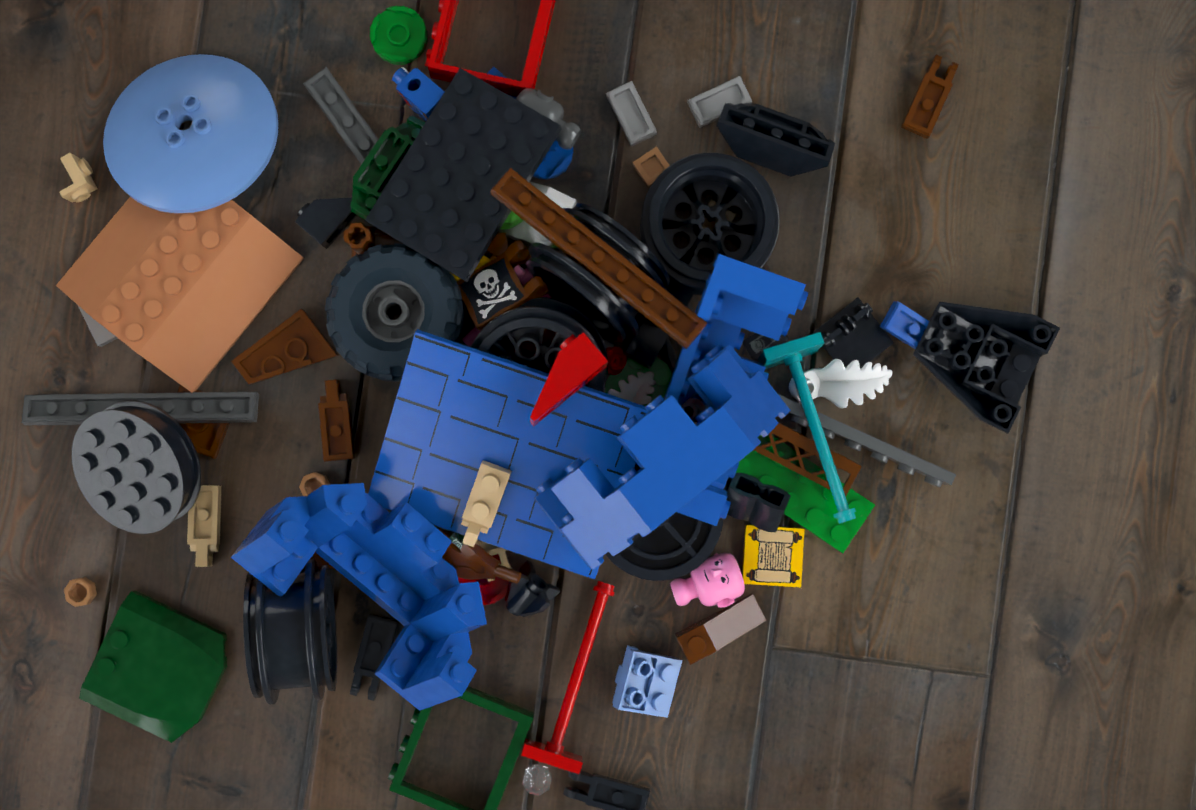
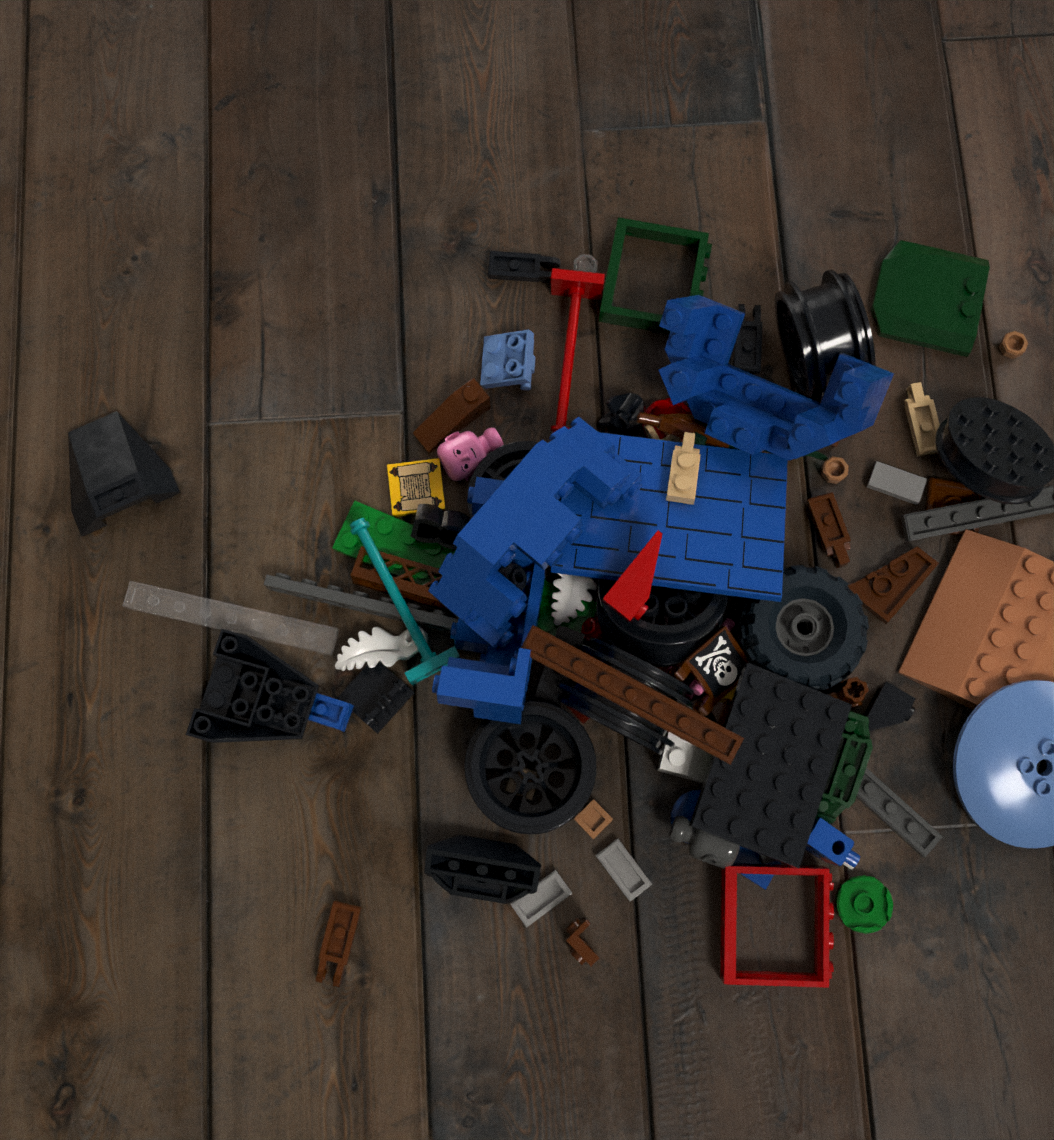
camera: 170 degrees right, 10 degrees down
none -> black wedge [68,411,181,536]
none -> clear tile [122,581,339,656]
none -> reddish brown bracket [565,917,599,967]
none -> light grey tile [866,461,927,505]

